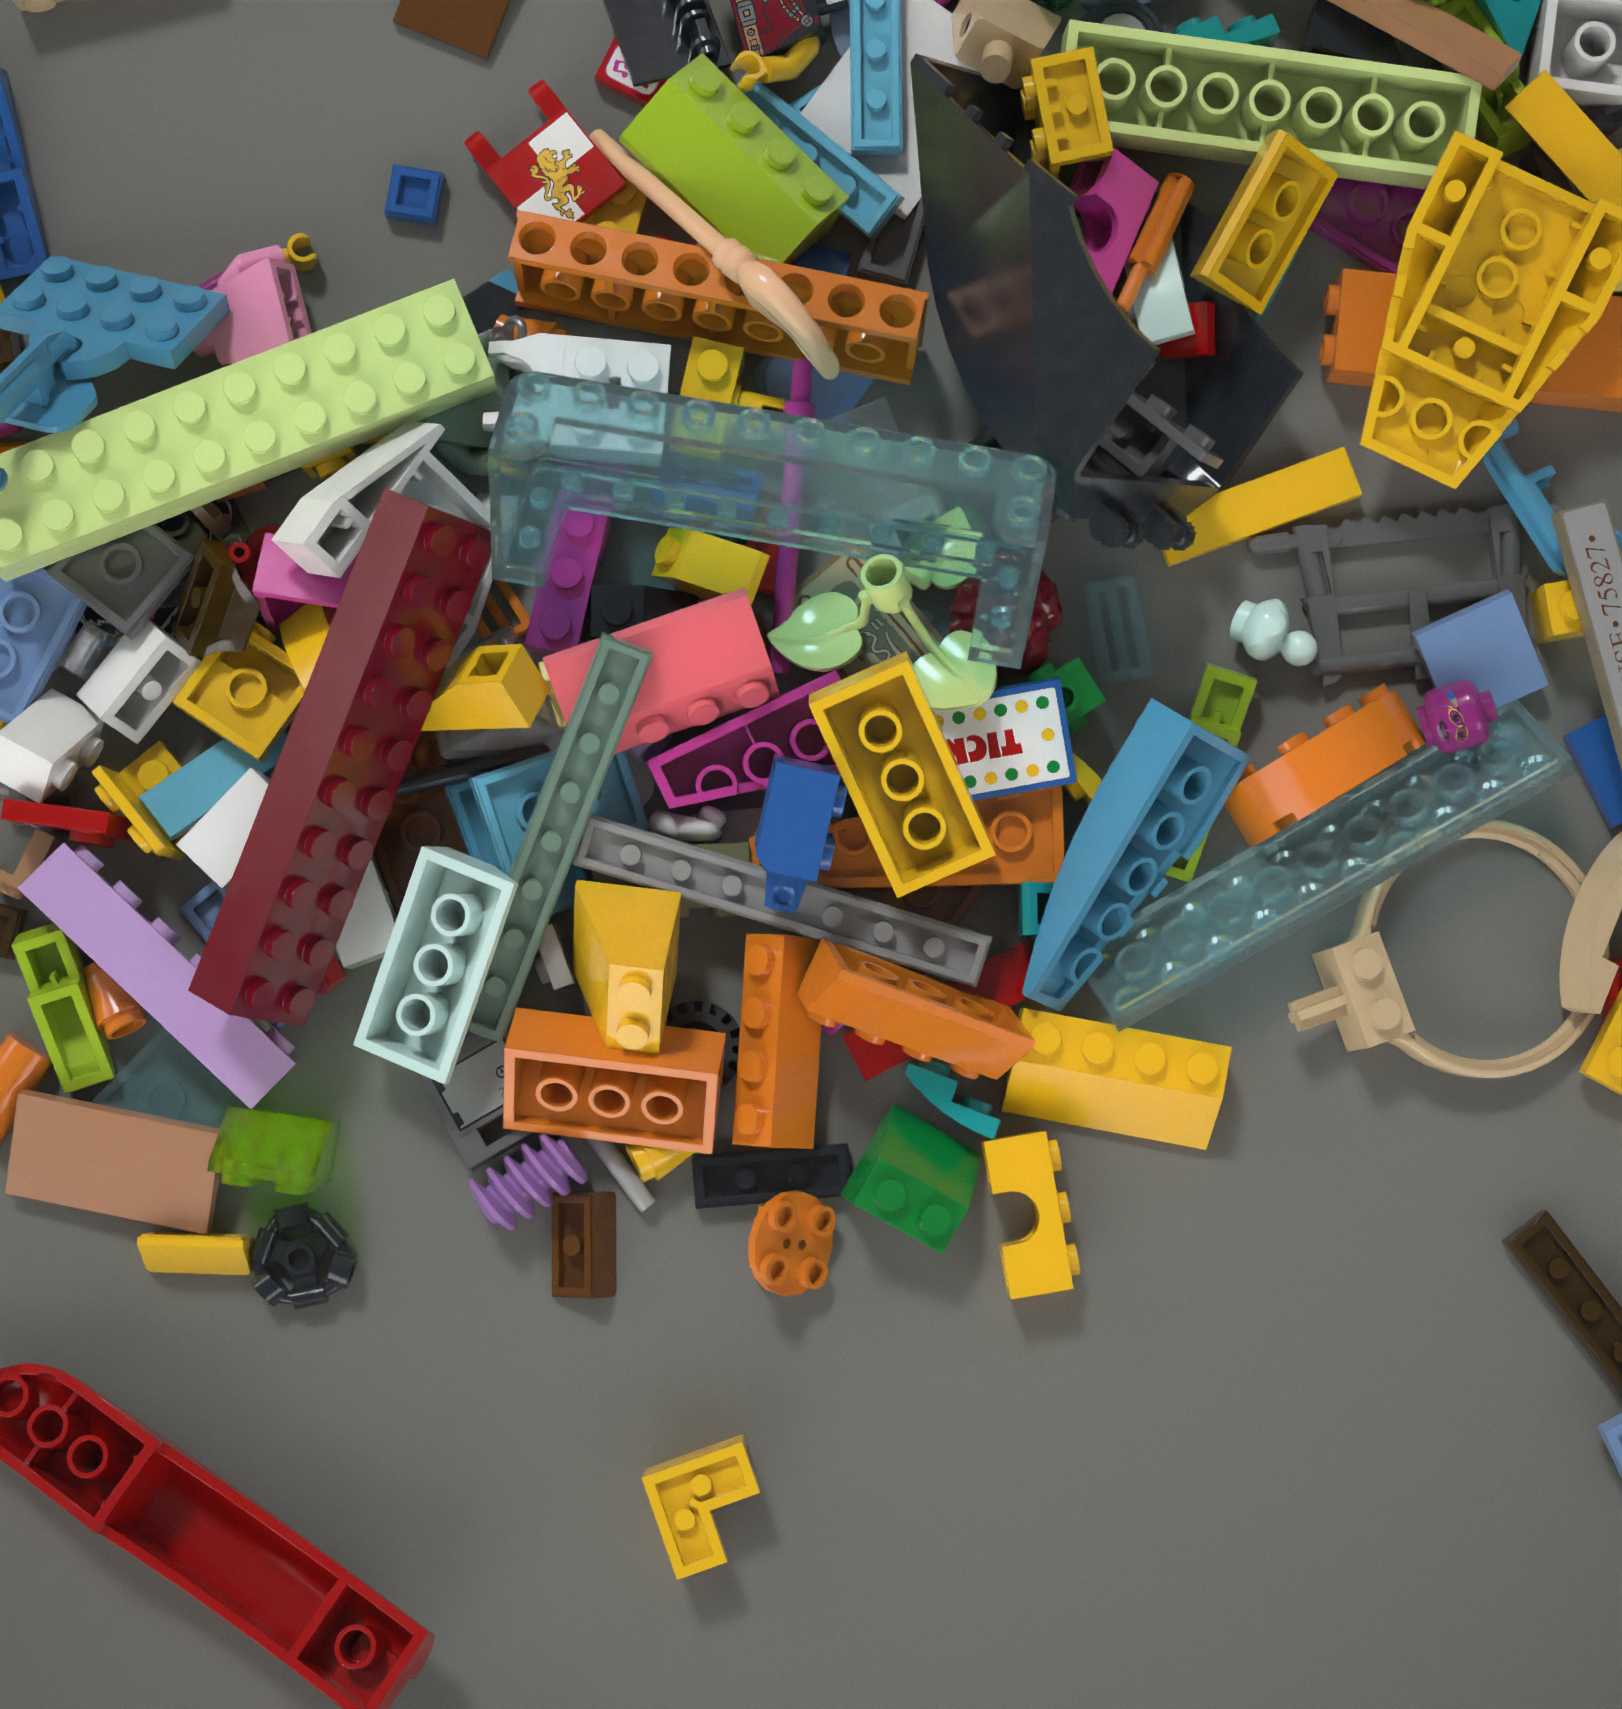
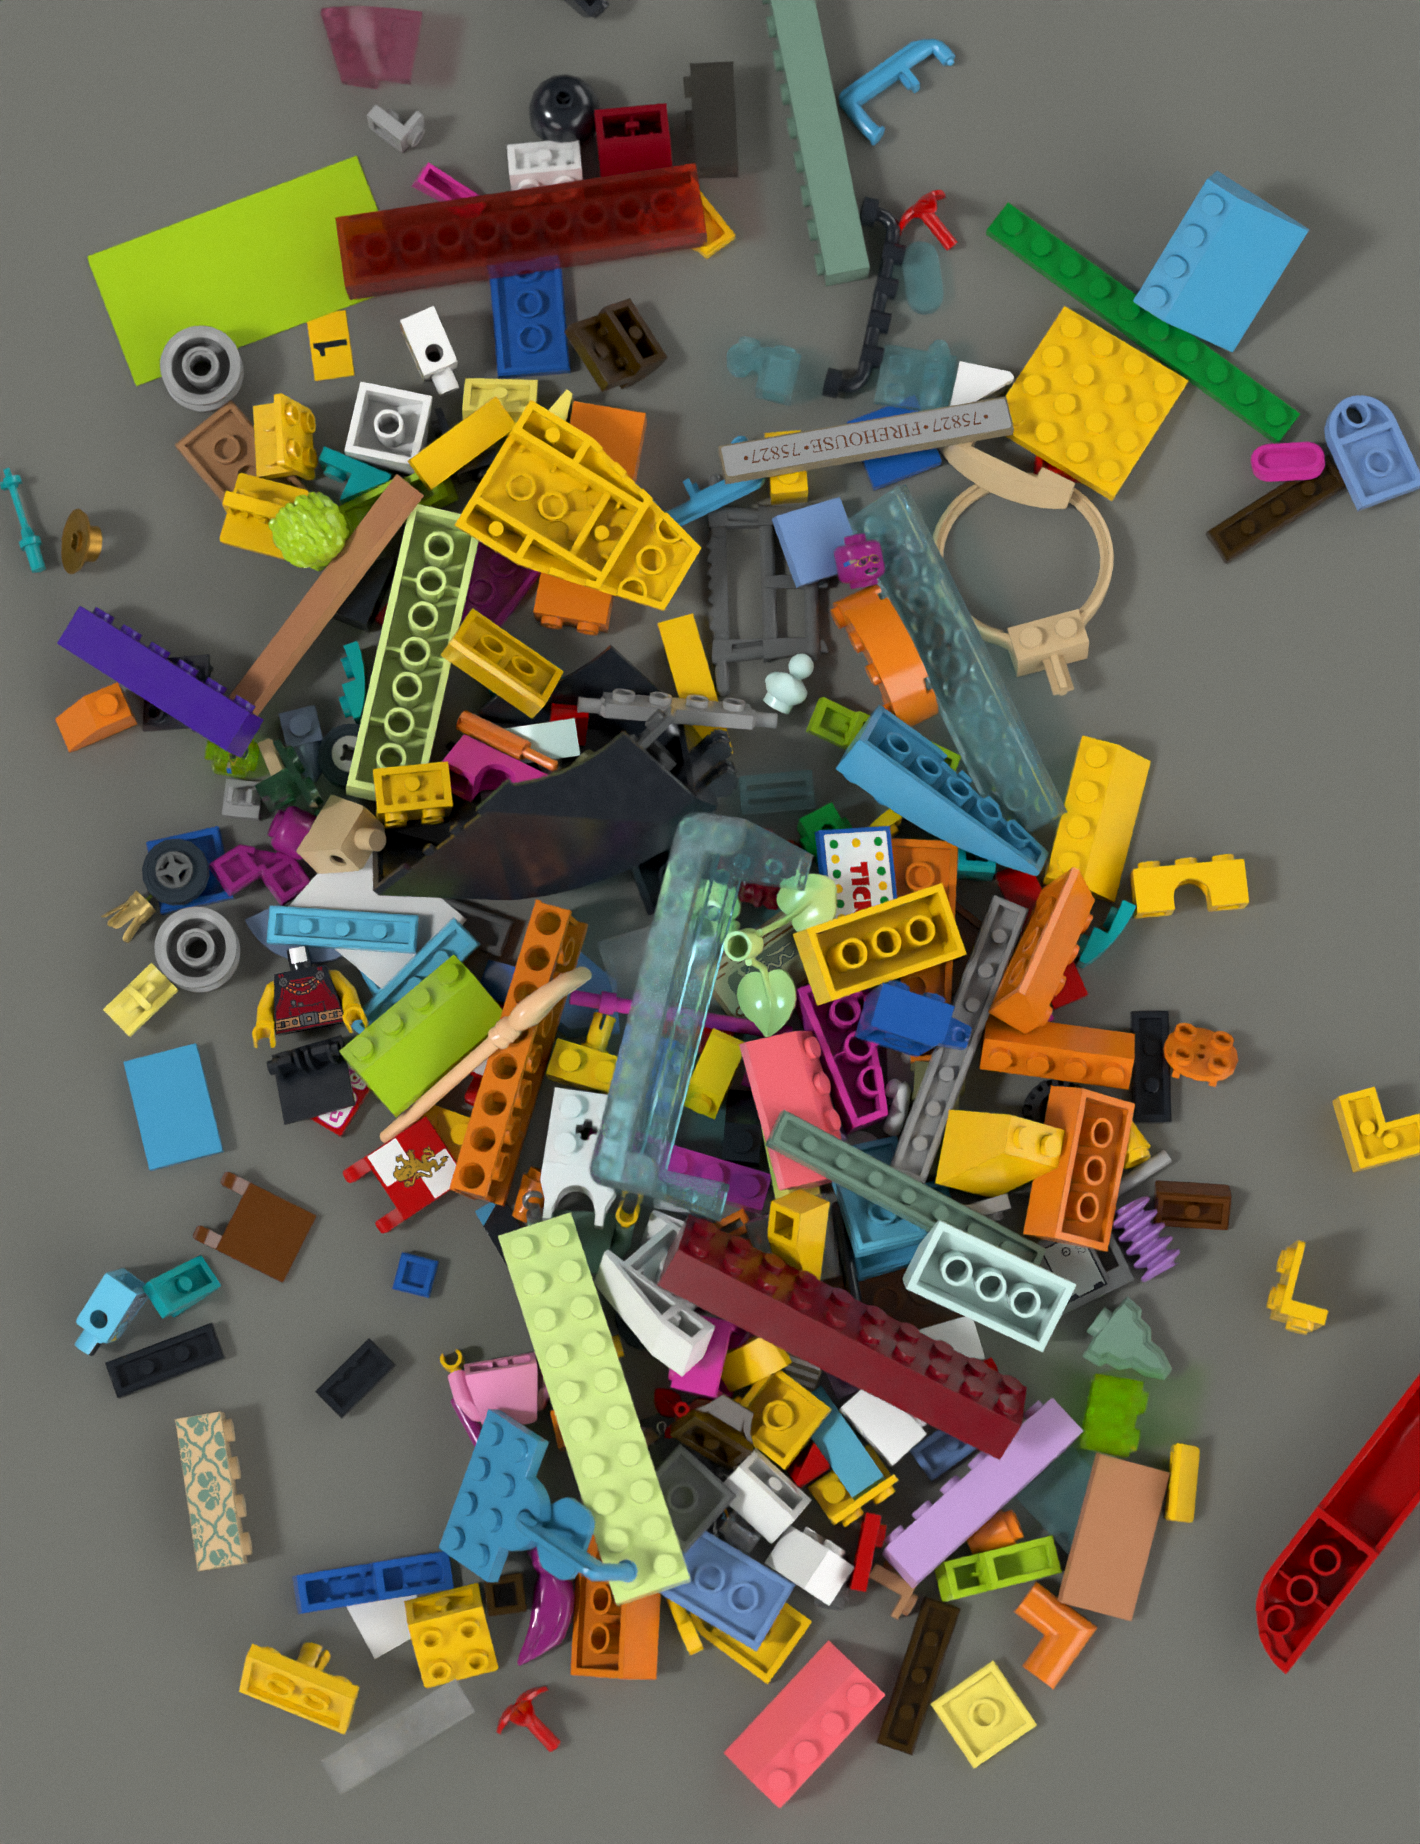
camera: 85 degrees left, 5 degrees down
black piece [249,1202,358,1310] -> none
green slope [840,1103,982,1254] -> none
none -> black plate [315,1338,396,1419]
none -> light grey plate [577,689,777,730]
none -> red slope [786,1442,830,1488]
none -> sand green rock [1082,1296,1172,1380]
none -> yellow bracket [1266,1240,1328,1335]

